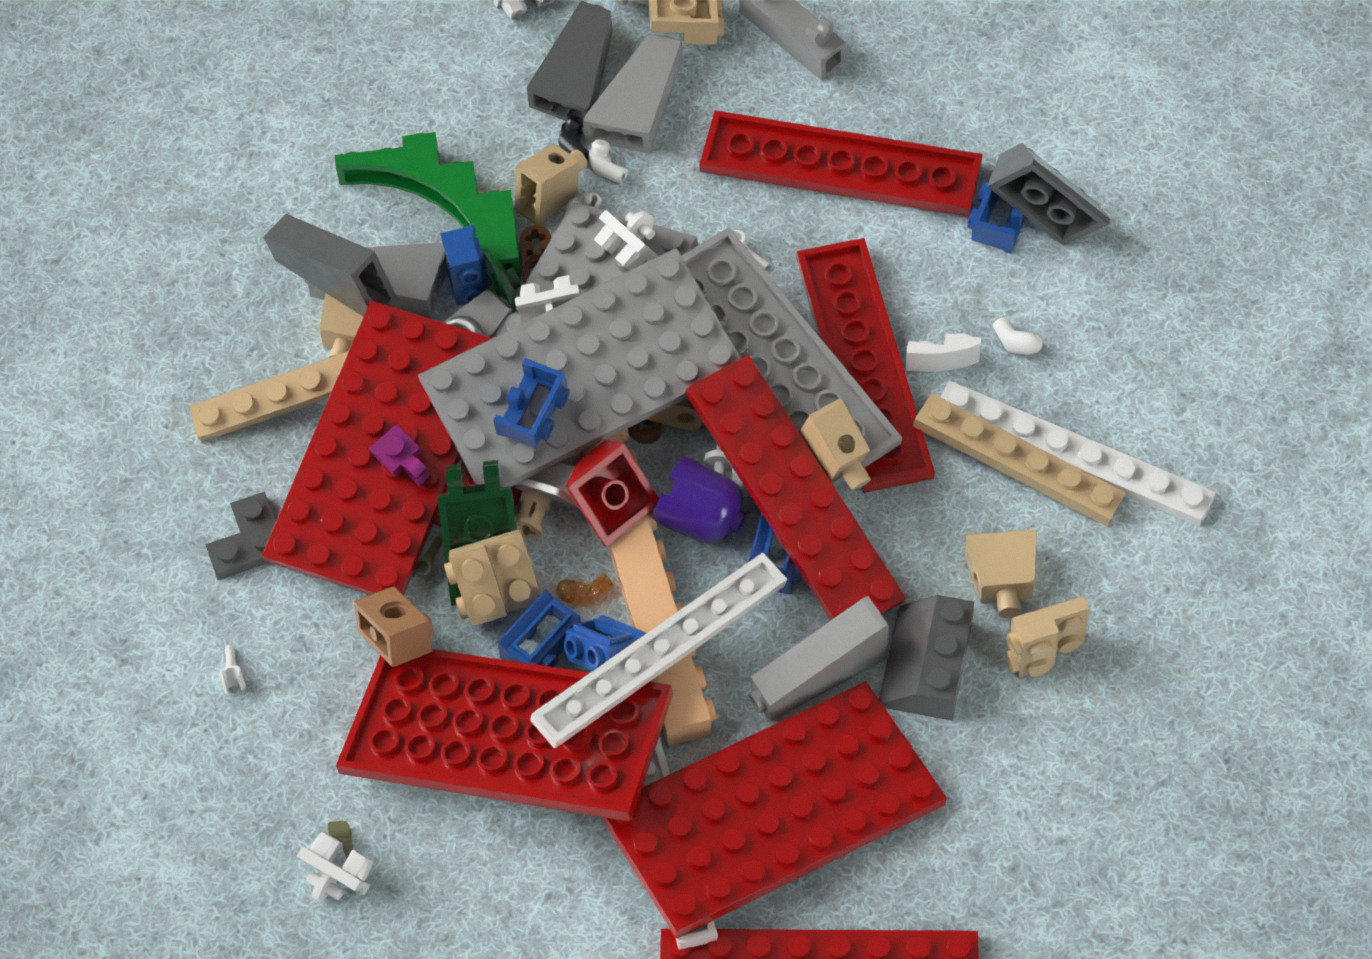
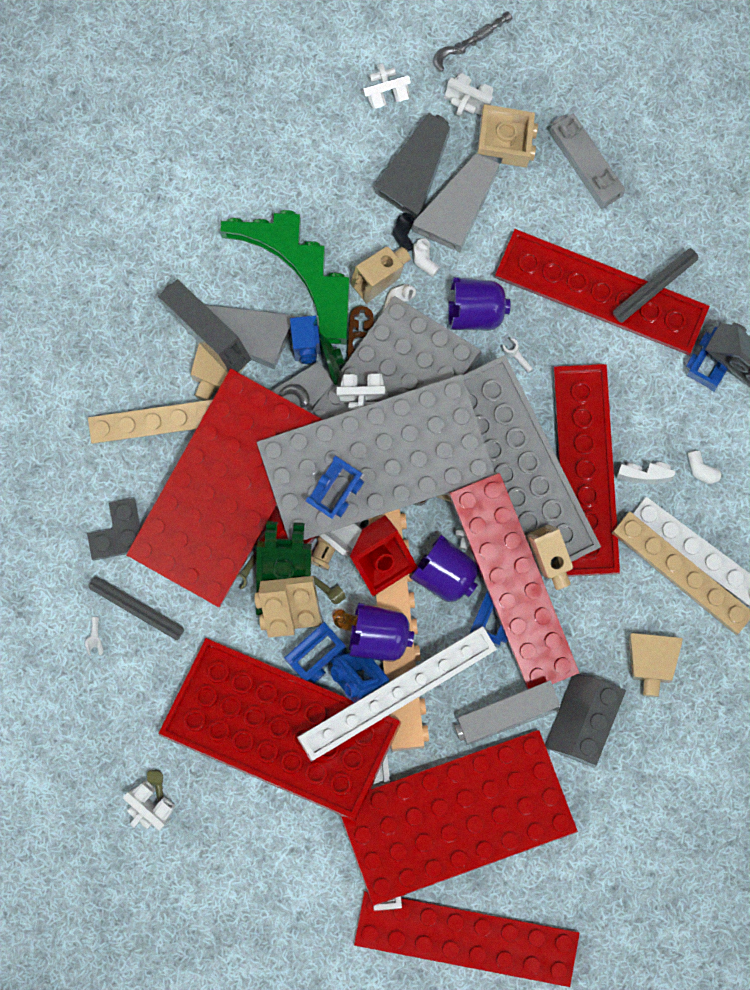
camera: 10 degrees right, 20 degrees up
medium nougat brick [354,586,434,667] -> none
magenta plate [369,424,431,487] -> none
white hips [594,210,658,271] -> none
tan plate [1005,596,1090,677] -> none
none -> dark grey axle [89,576,184,640]
none -> olive hand [314,576,346,604]
none -> dark purple cylinder [349,602,414,662]
none -> dark purple cylinder [448,277,511,331]
none -> dark grey axle [613,248,699,323]

